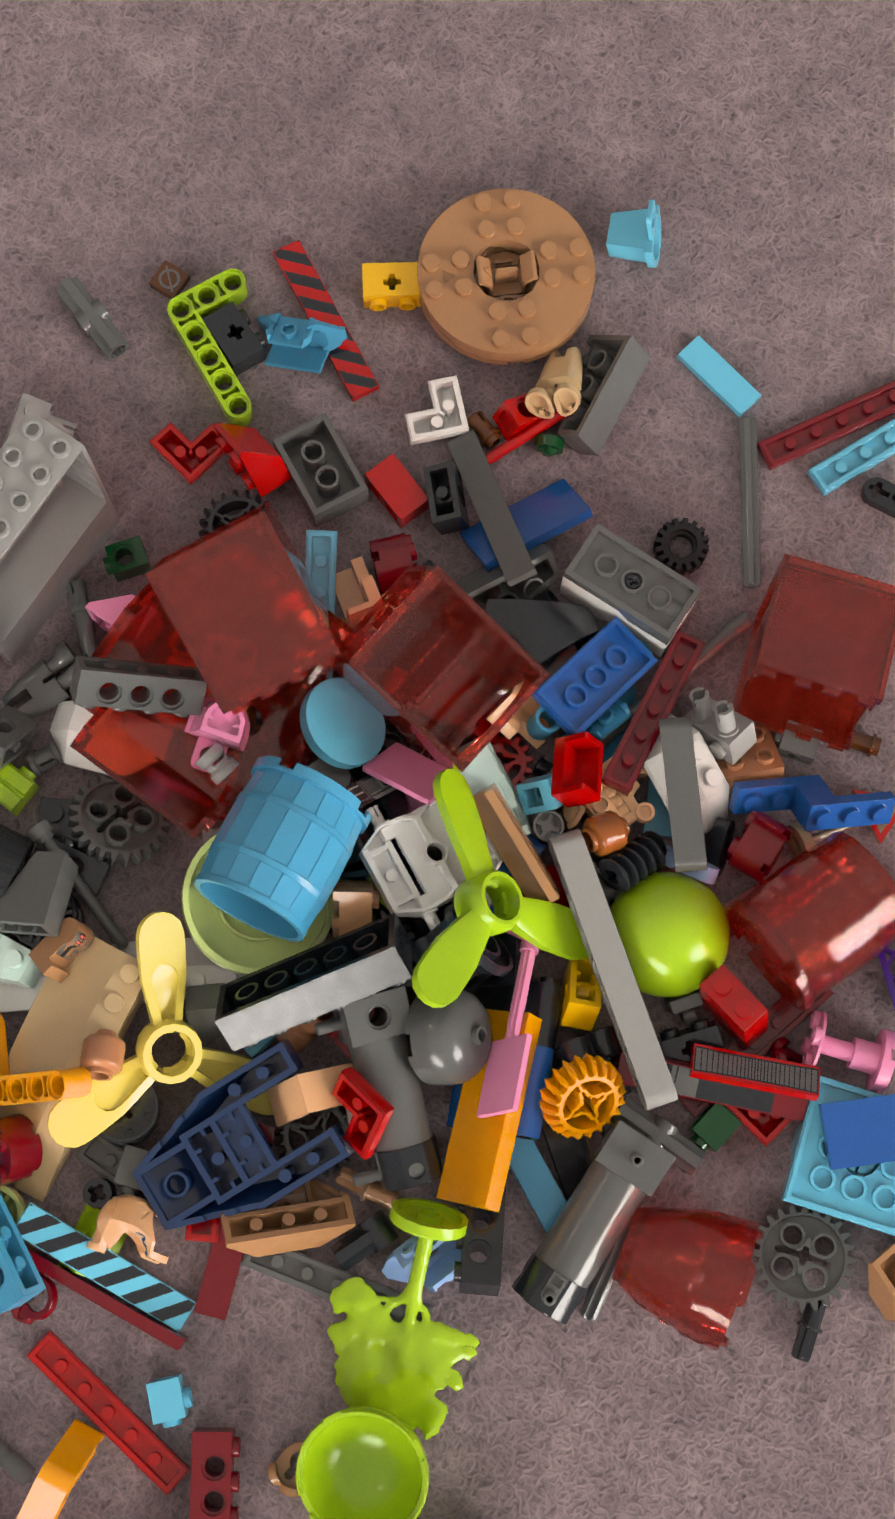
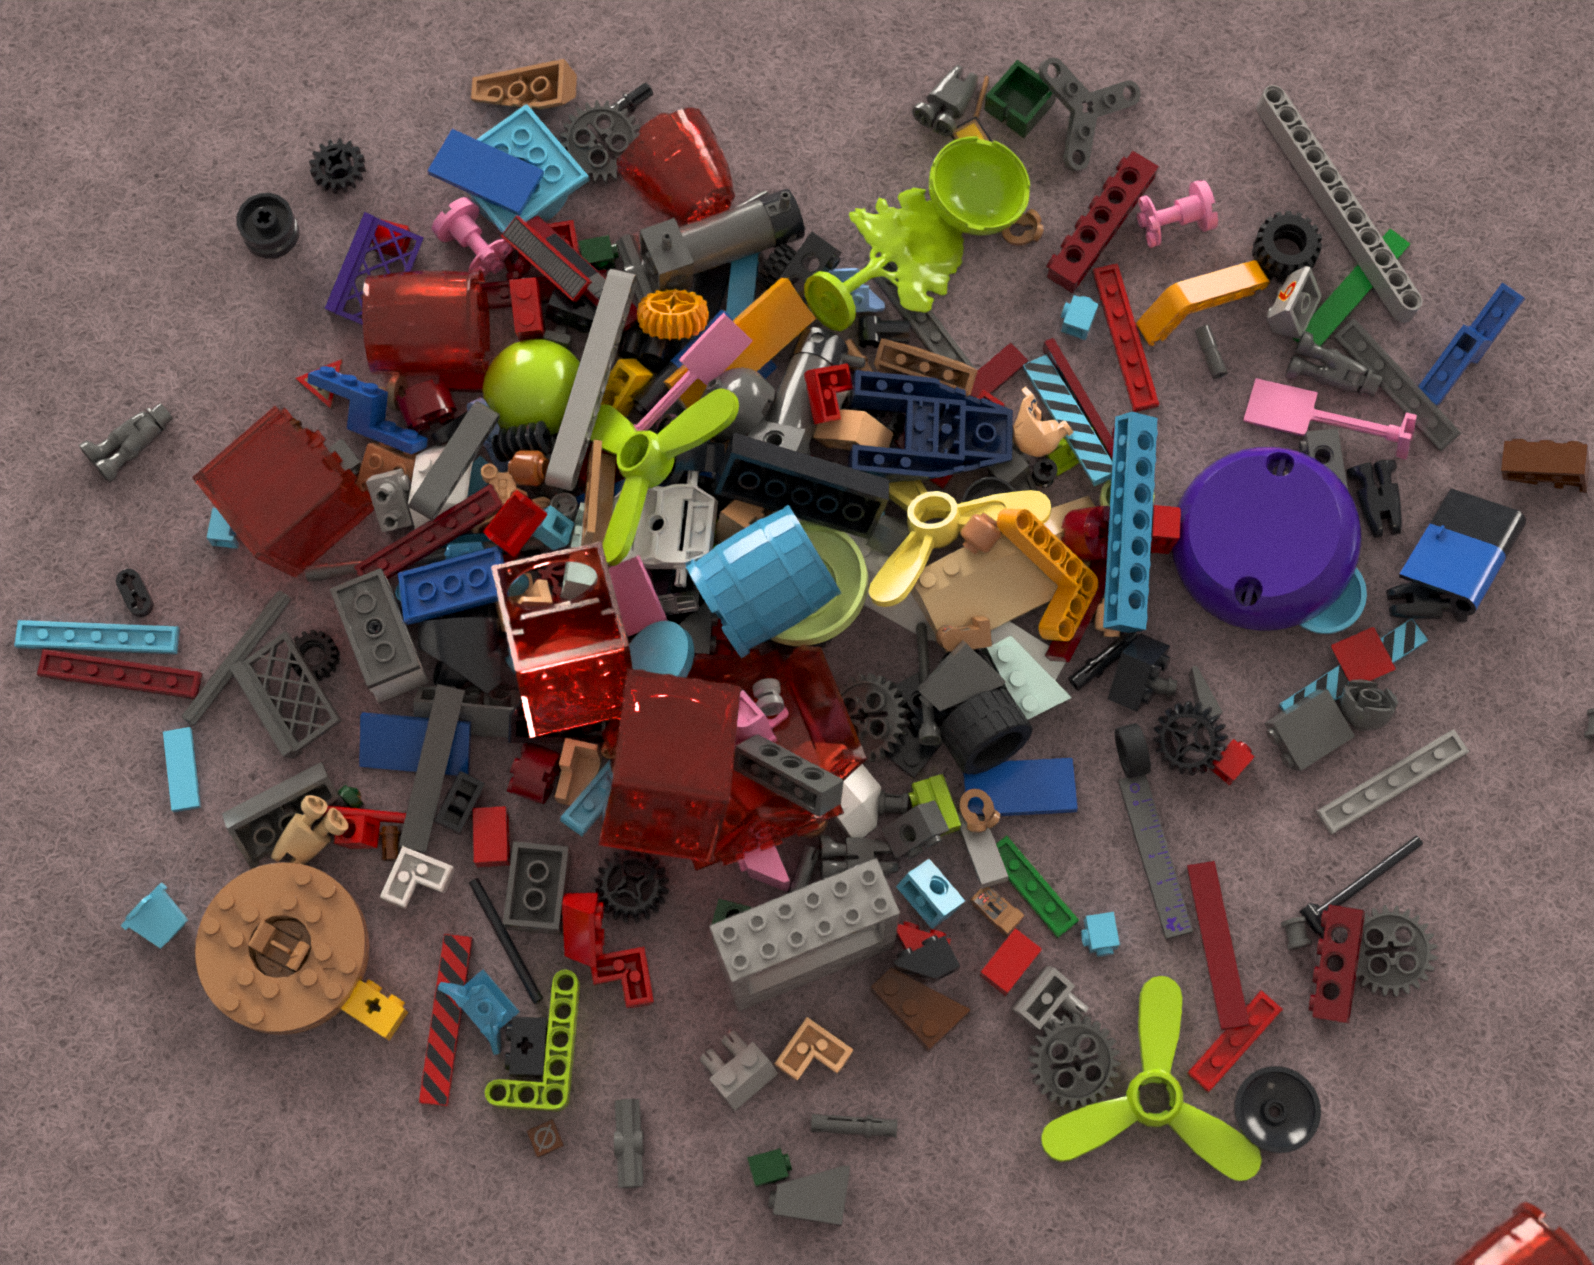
camera: 140 degrees left, 5 degrees down
none -> dark grey fence [229,631,342,759]
none -> black piece [469,878,543,1004]
none -> black tyre [757,243,797,289]

